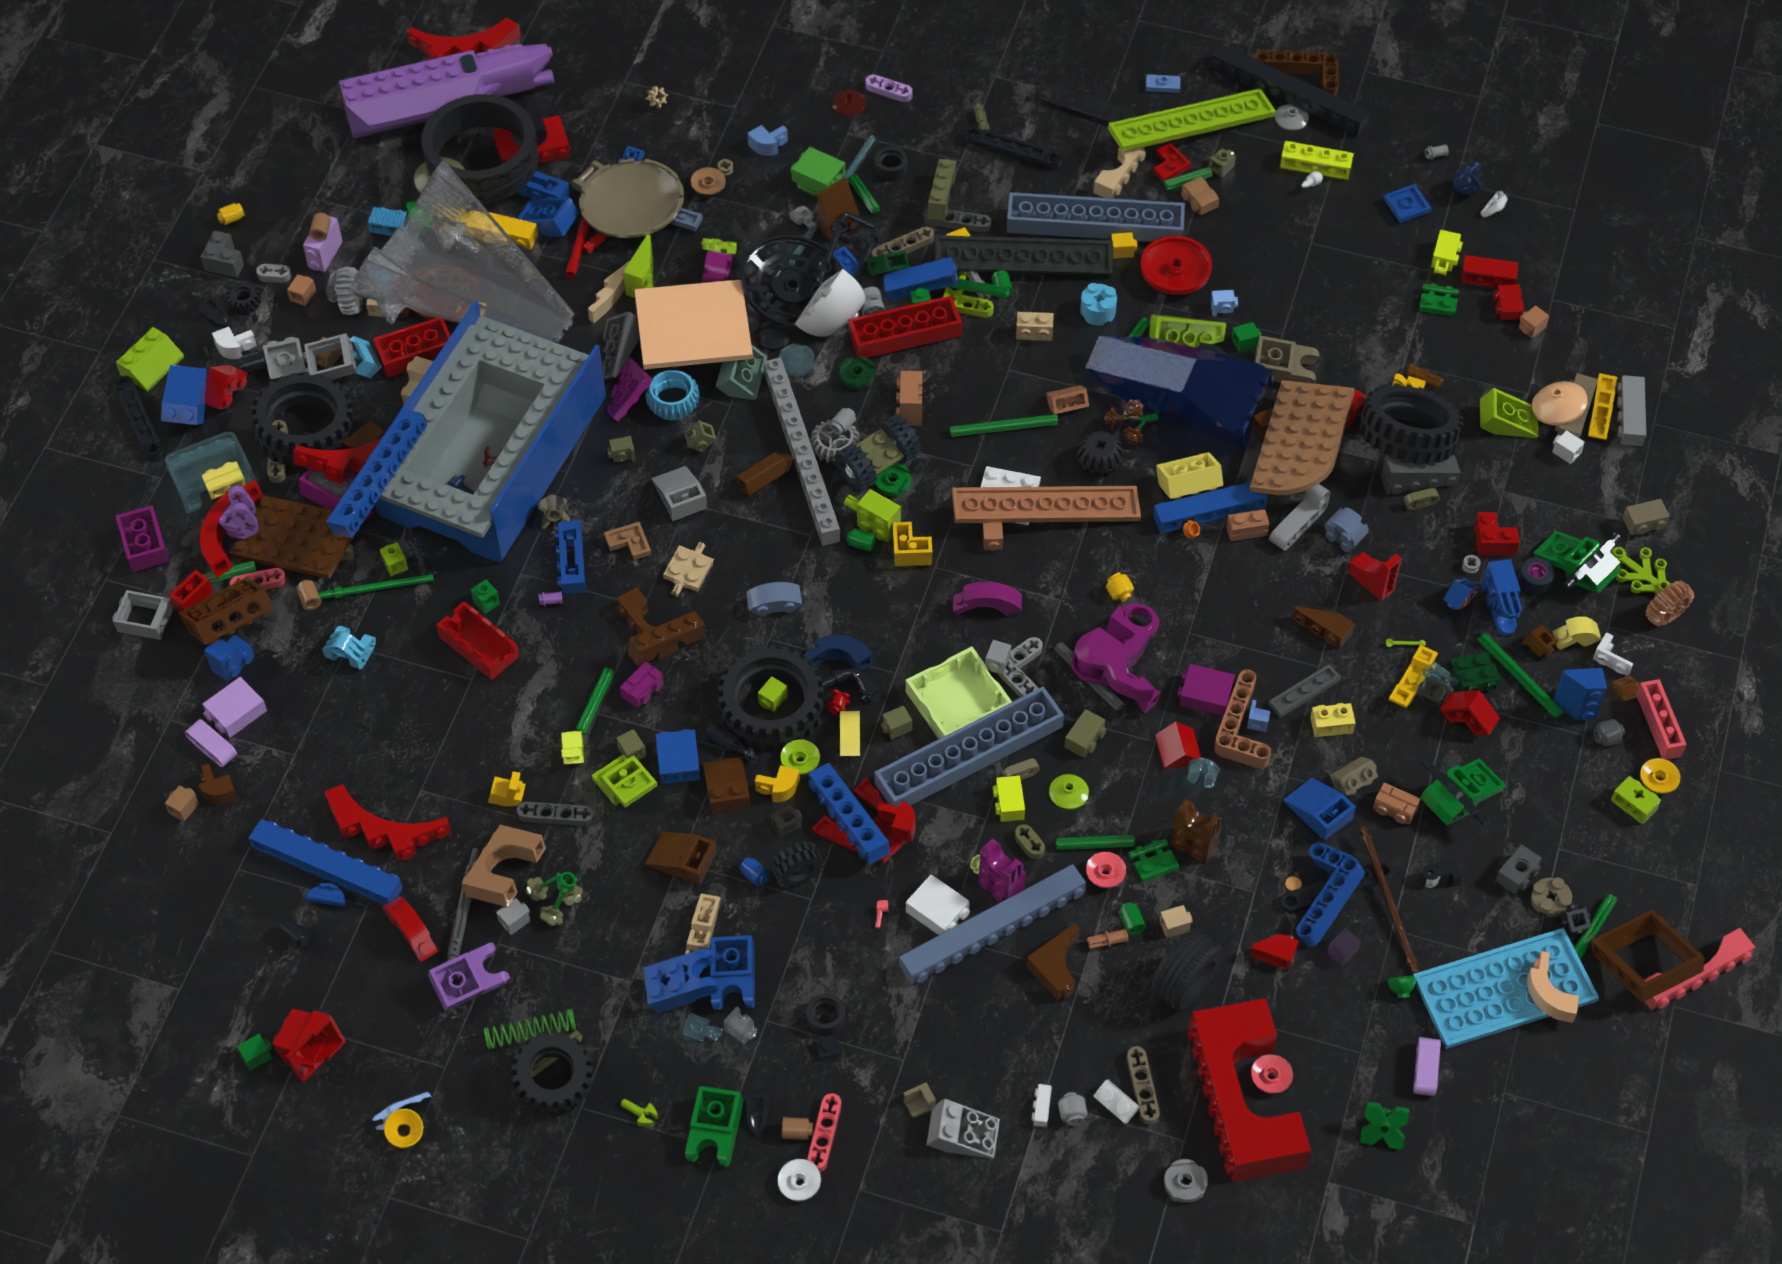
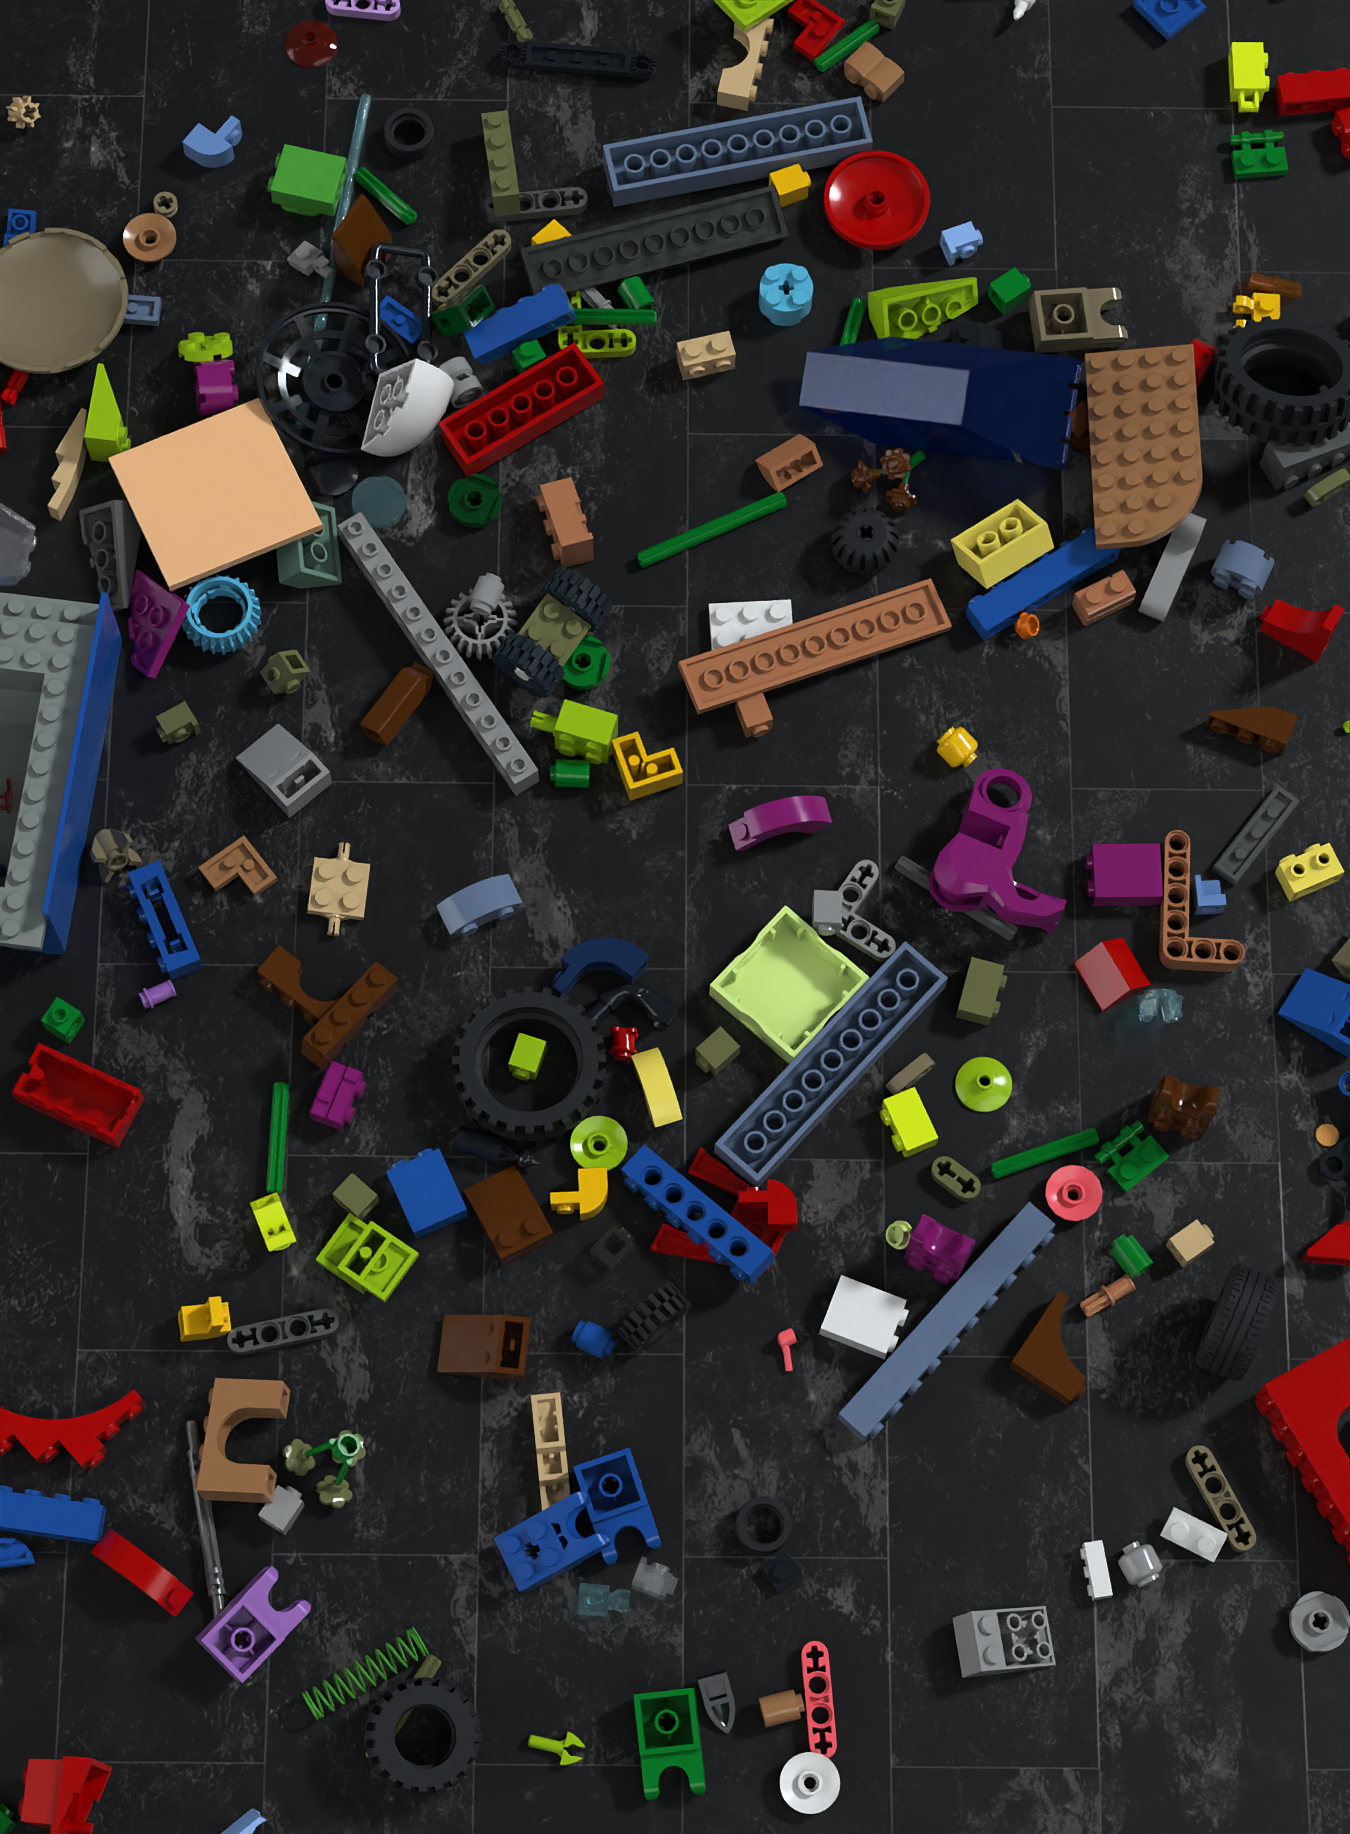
camera: 20 degrees left, 15 degrees up
dark tan panel [904,1082,936,1118] -> none

